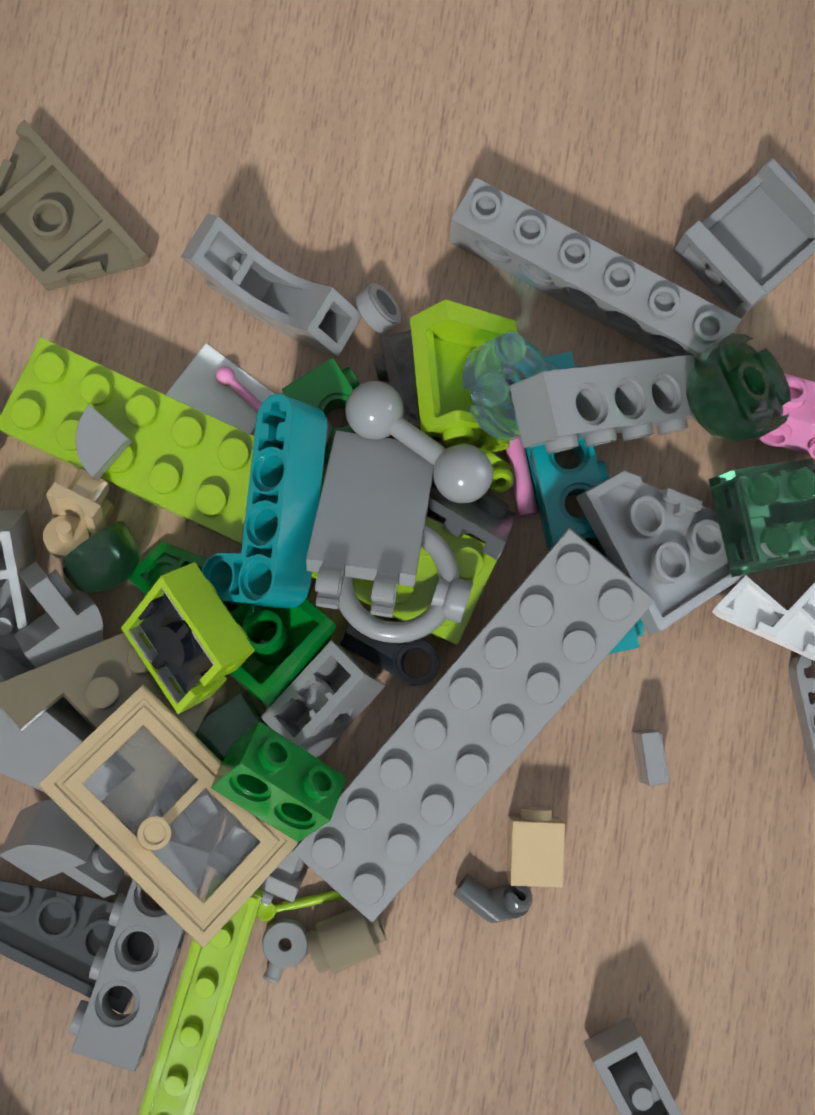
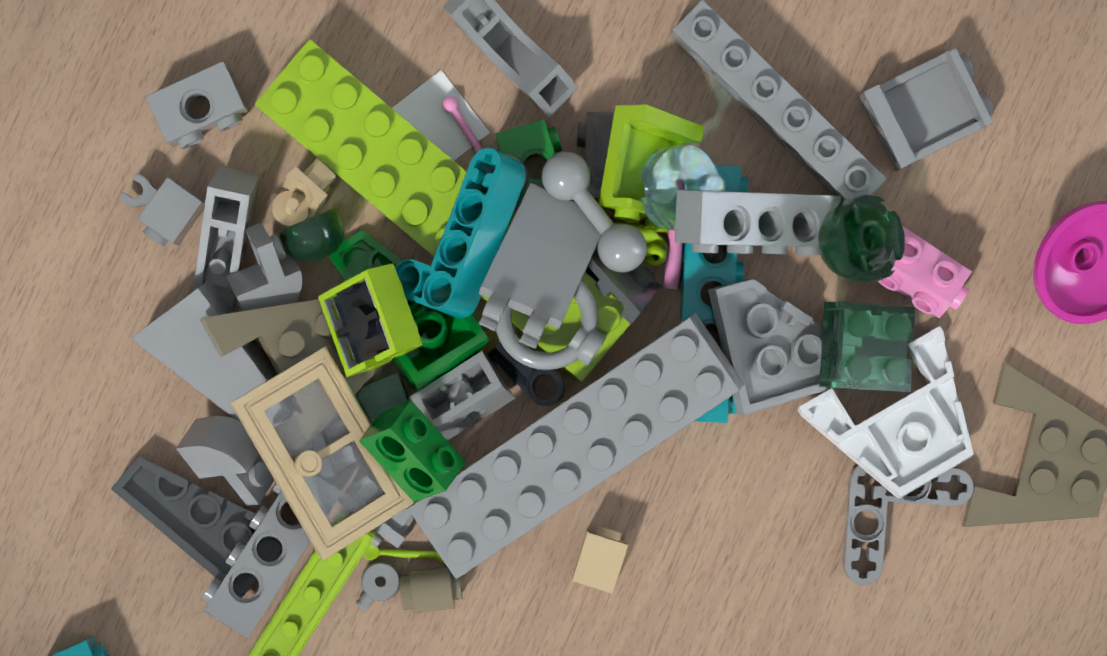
camera: 20 degrees right, 5 degrees up
light grey tile [76,405,132,480] -> none
light grey tile [355,283,401,334] -> none
dark grey arm [453,874,533,923] -> none
light grey tile [631,729,669,786] -> none

